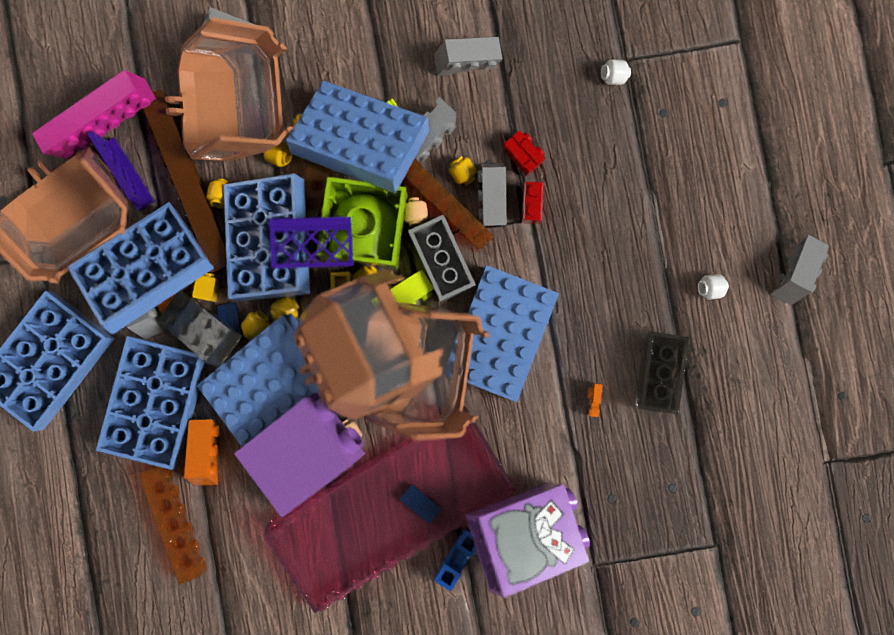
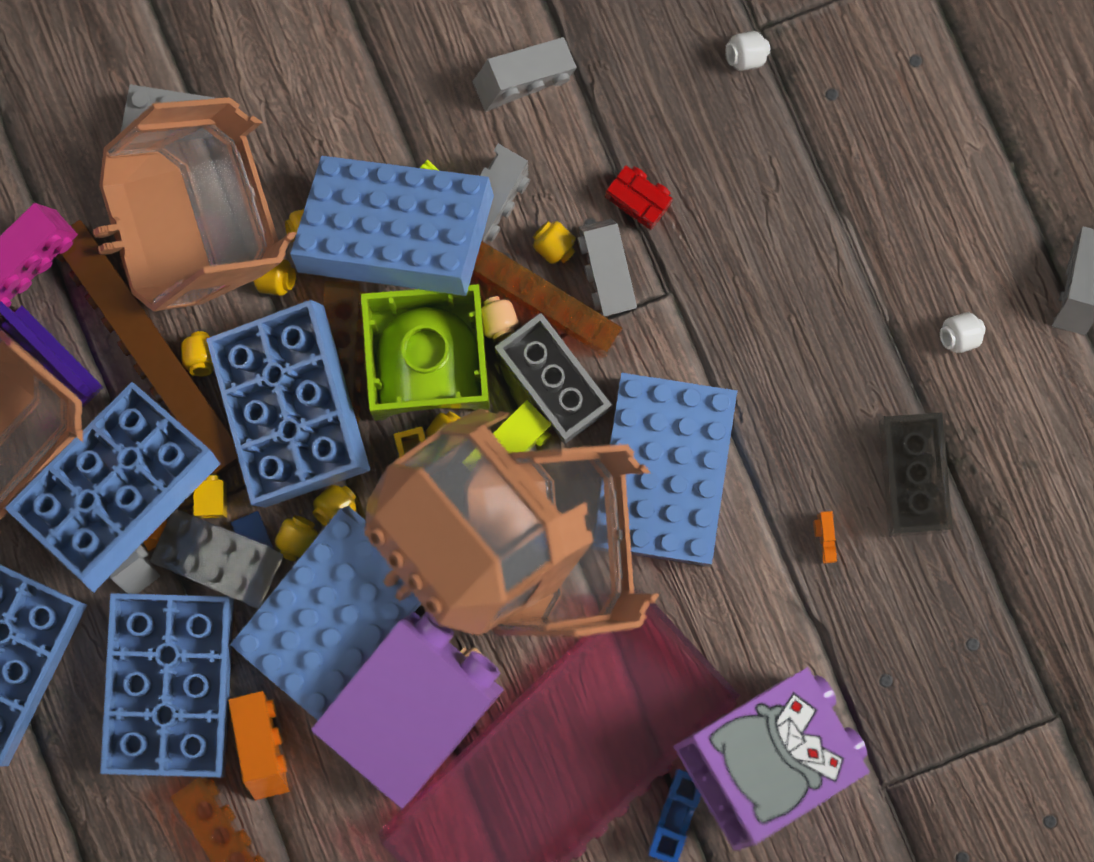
camera: 15 degrees left, 5 degrees down
dark purple fence [269,217,353,268] -> none
dark blue tile [400,484,442,524] -> none
red brick [521,181,544,224] -> none

